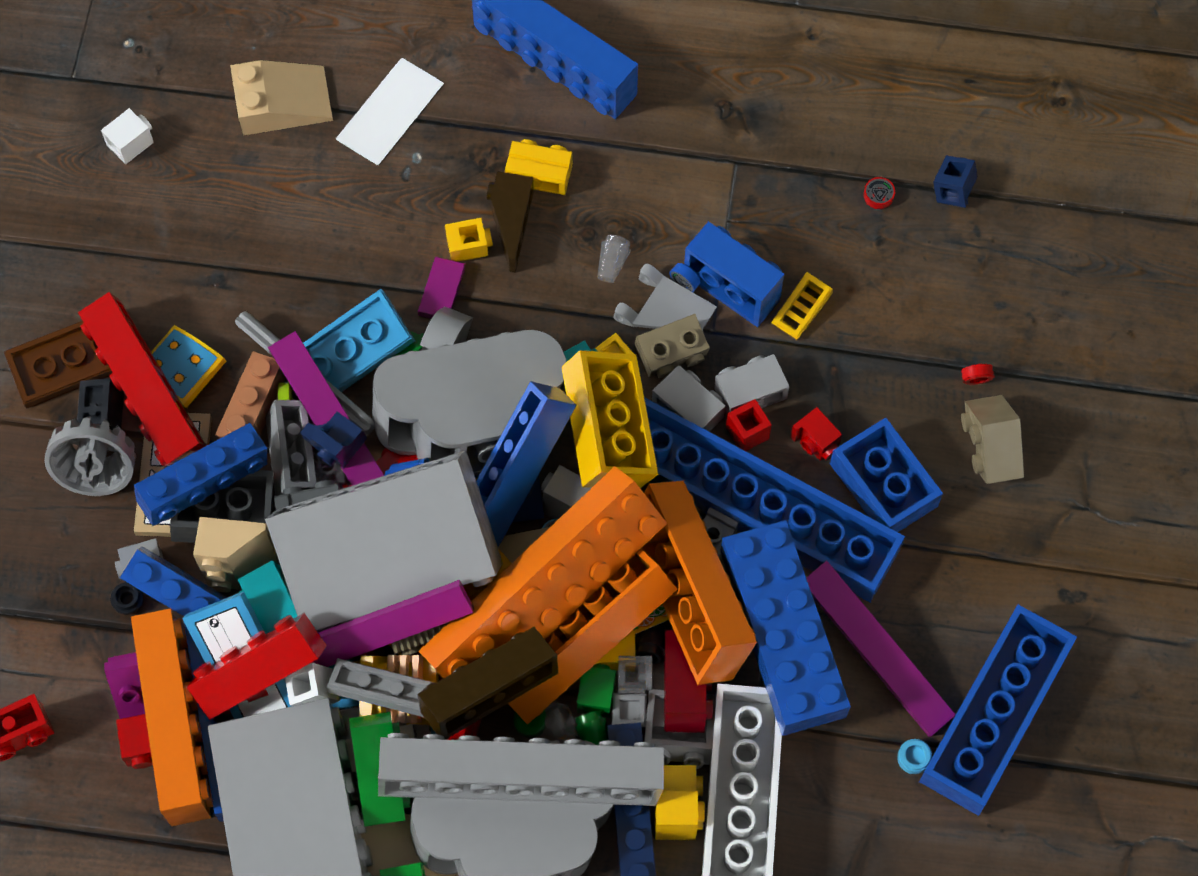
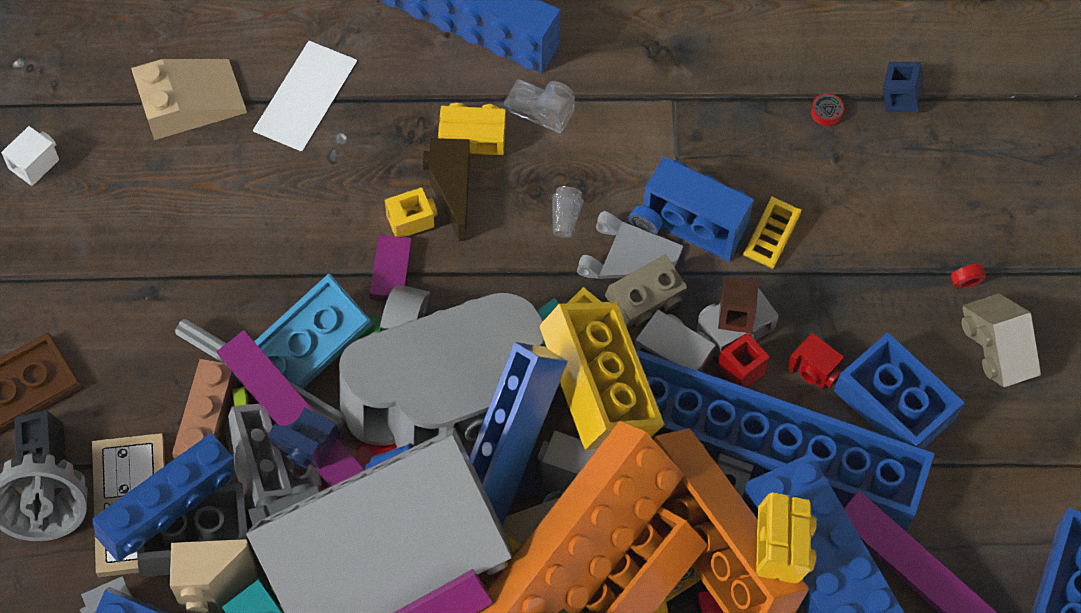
camera: 10 degrees left, 5 degrees down
red brick [78,292,207,467] -> none
dark azure slope [151,325,227,408] -> none
none -> clear plate [504,79,575,133]
none -> copper brick [718,276,759,334]
none -> yellow brick [756,492,817,584]

